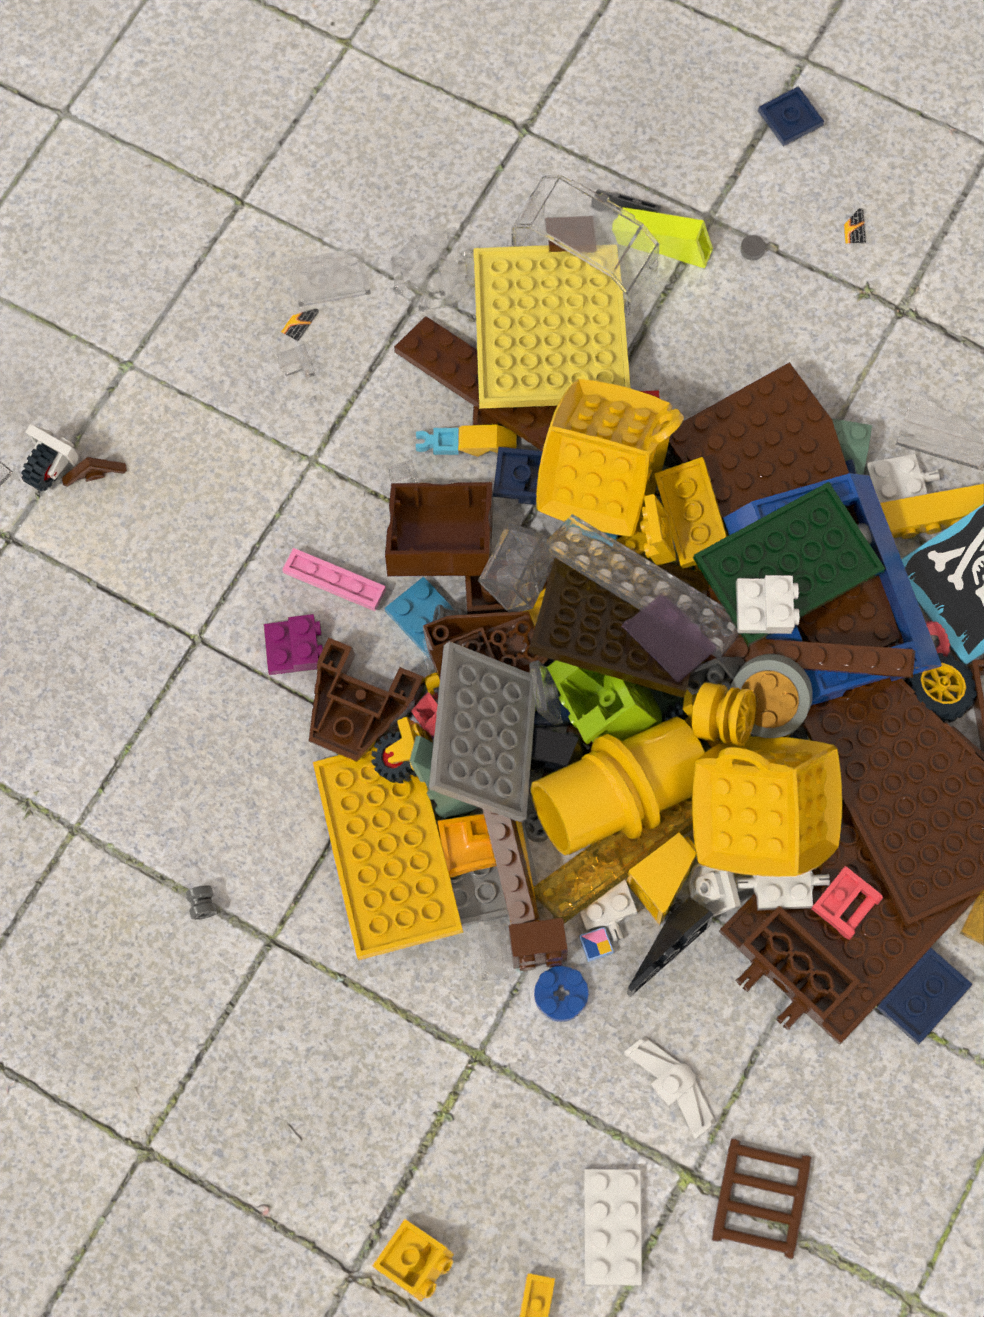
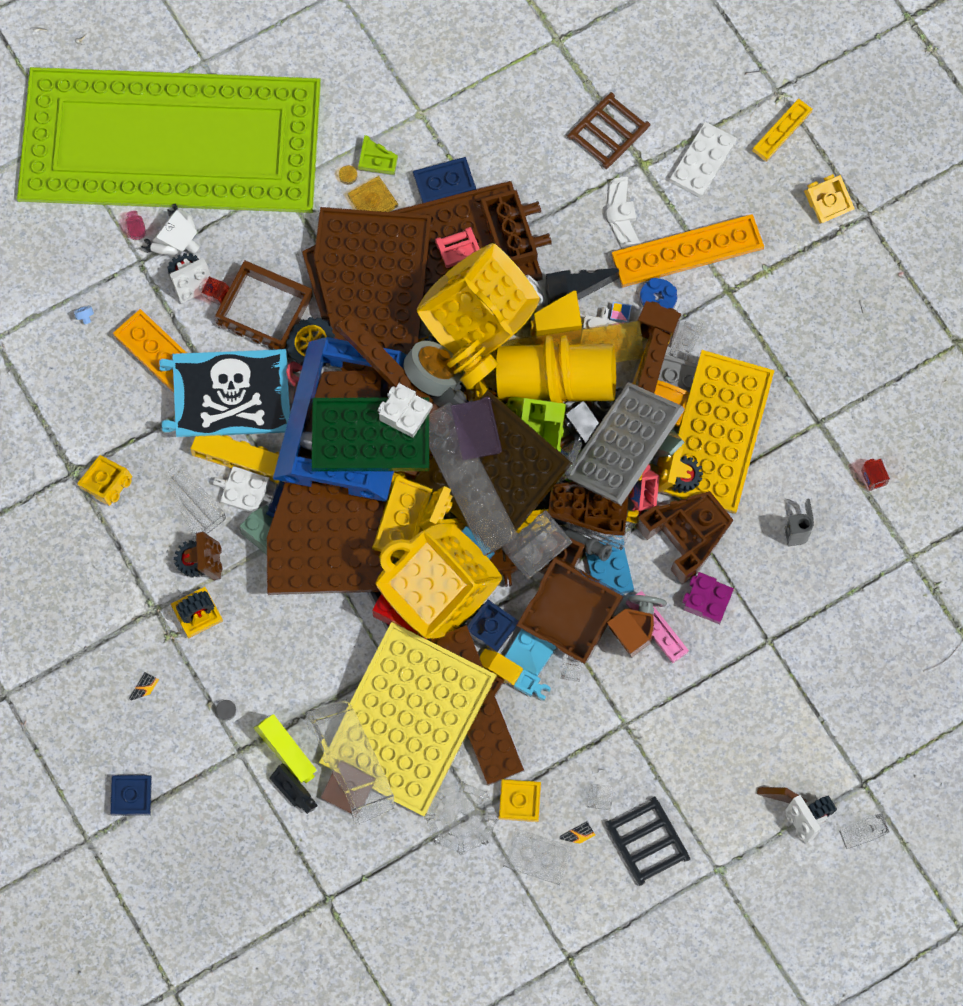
camera: 155 degrees left, 0 degrees up
dark grey wheel [186,885,217,920] -> none
none -> plate [170,587,223,639]
none -> reddish brown plate [174,532,223,580]
none -> yellow plate [499,779,541,822]
none -> medium azure plate [505,629,556,677]
none -> black bar [605,796,691,886]
none -> dark orange piece [607,595,667,658]
none -> light orange plate [611,214,764,288]
none -> dark grey piece [785,499,814,547]
none -> clear red brick [861,459,890,491]

